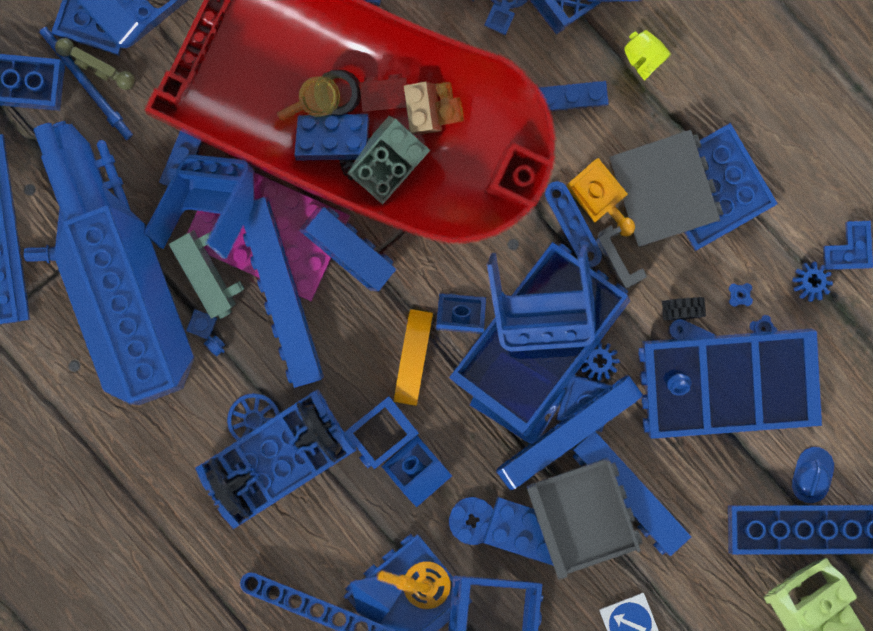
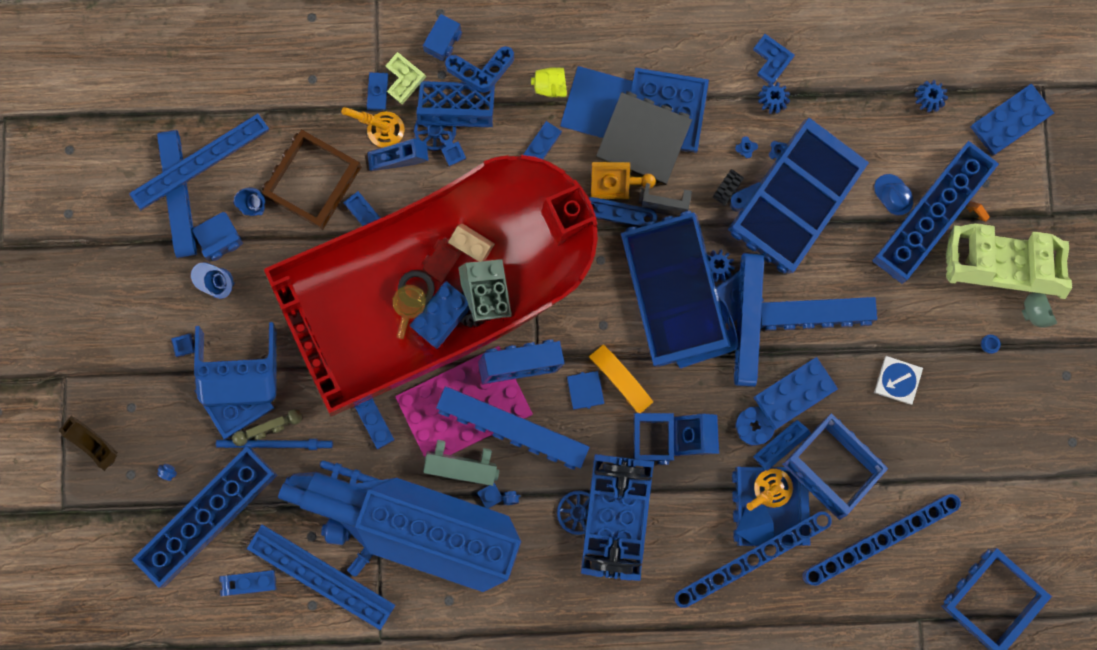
camera: 50 degrees left, 5 degrees down
blue windscreen [144,155,254,259] -> none
clear yellow plate [435,82,464,125] -> none
blue slope [436,293,486,334] -> none
blue windscreen [487,246,595,351] -> none
dark grey panel [526,458,643,579] -> none
blue plate [667,374,692,396] -> none
none -> blue head [321,519,351,545]
none -> blue sticker [560,66,633,138]
none -> blue piece [567,371,604,410]
none -> blue plate [753,420,811,471]
none -> orange tile [966,201,990,222]

